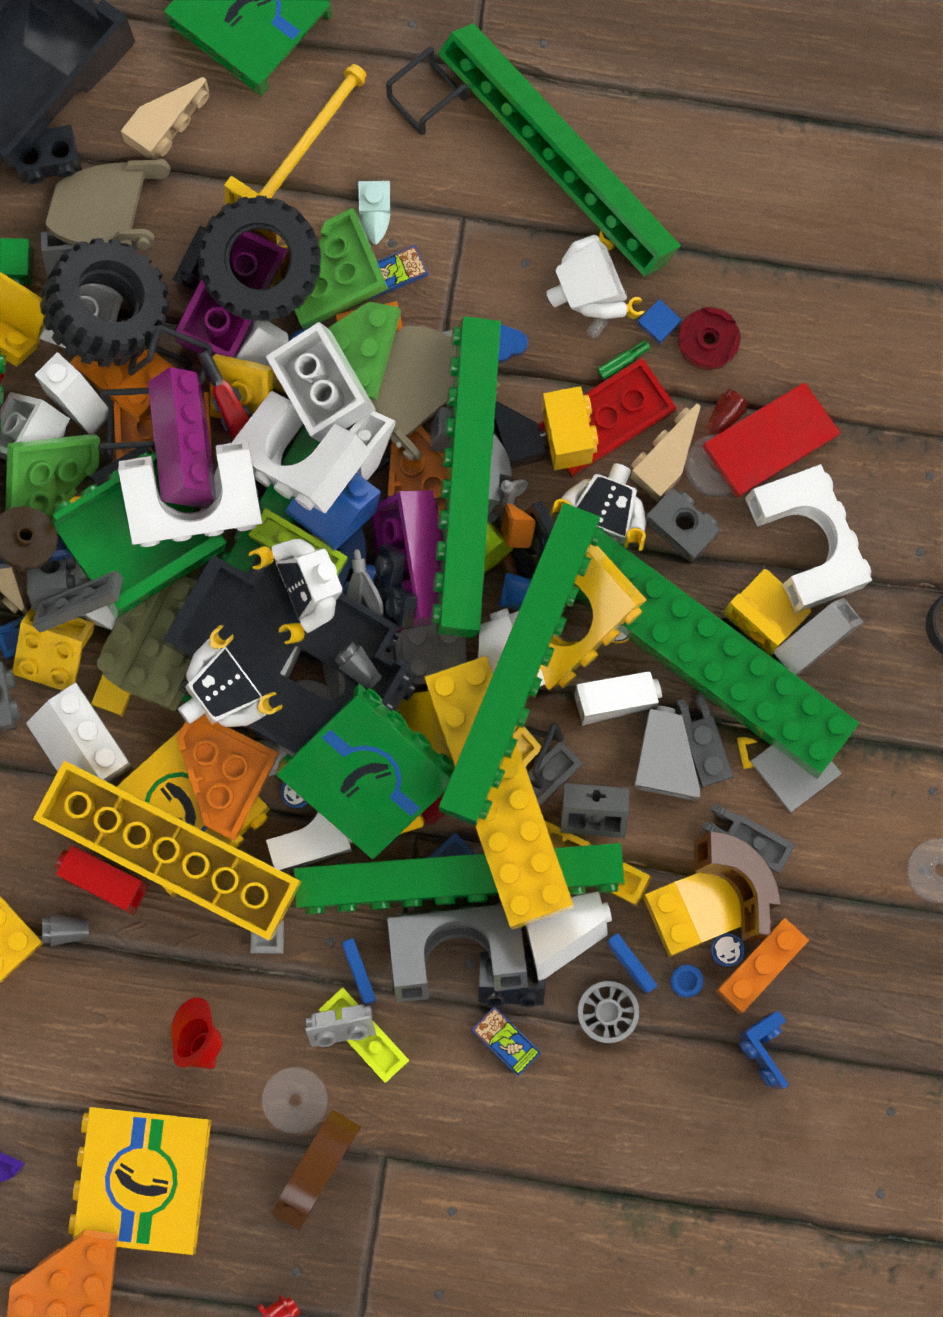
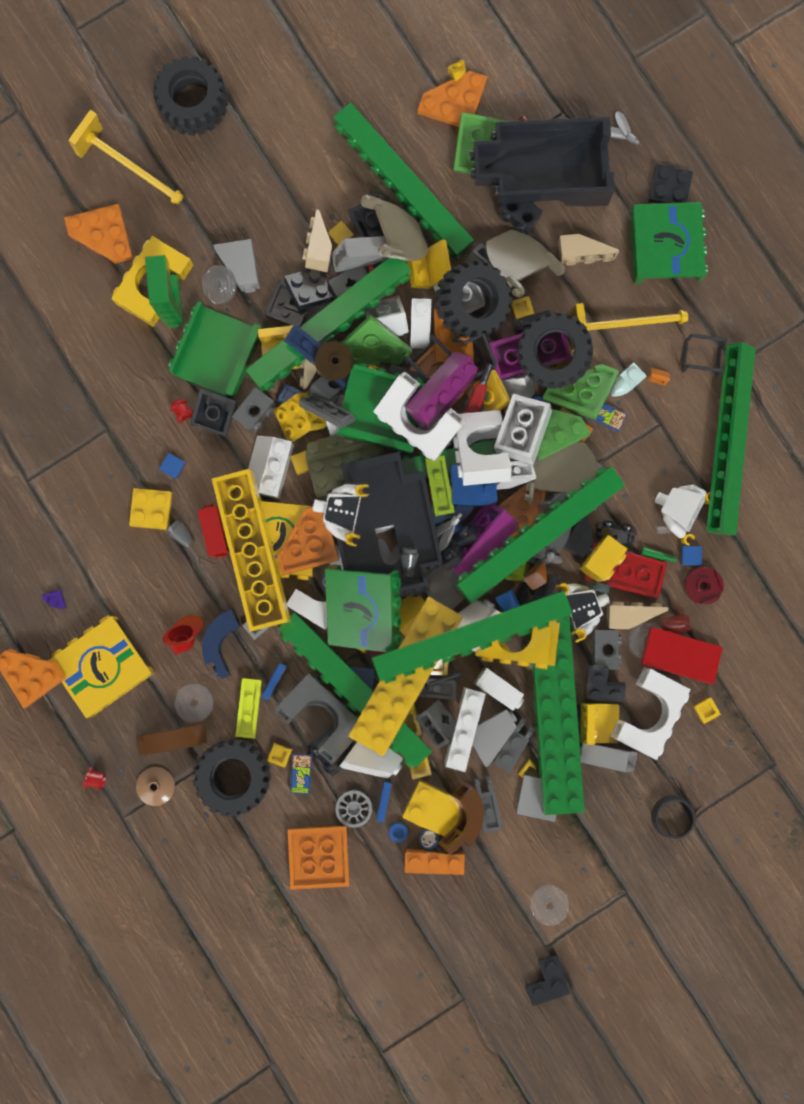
camera: 50 degrees right, 5 degrees up
white torso [249,539,342,644] -> none
light grey hinge [305,1004,376,1047] -> none
blue tile [498,324,528,363] -> none
blue bracket [739,1010,789,1089] -> none
none -> medium nougat dish [136,767,175,806]
none -> black tyre [193,738,271,817]
none -> dark blue arch [202,609,242,679]
none -> yellow tile [267,742,292,768]
none -> orange plate [288,825,350,890]
none -> white arch [444,687,485,772]
none -> yellow tile [511,296,534,320]
none -> black plate [584,665,626,702]
none -> clear light blue tile [590,582,610,594]
none -> black hinge [595,520,637,544]
none -> orange slope [647,367,670,386]
none -> yellow tile [693,697,721,724]

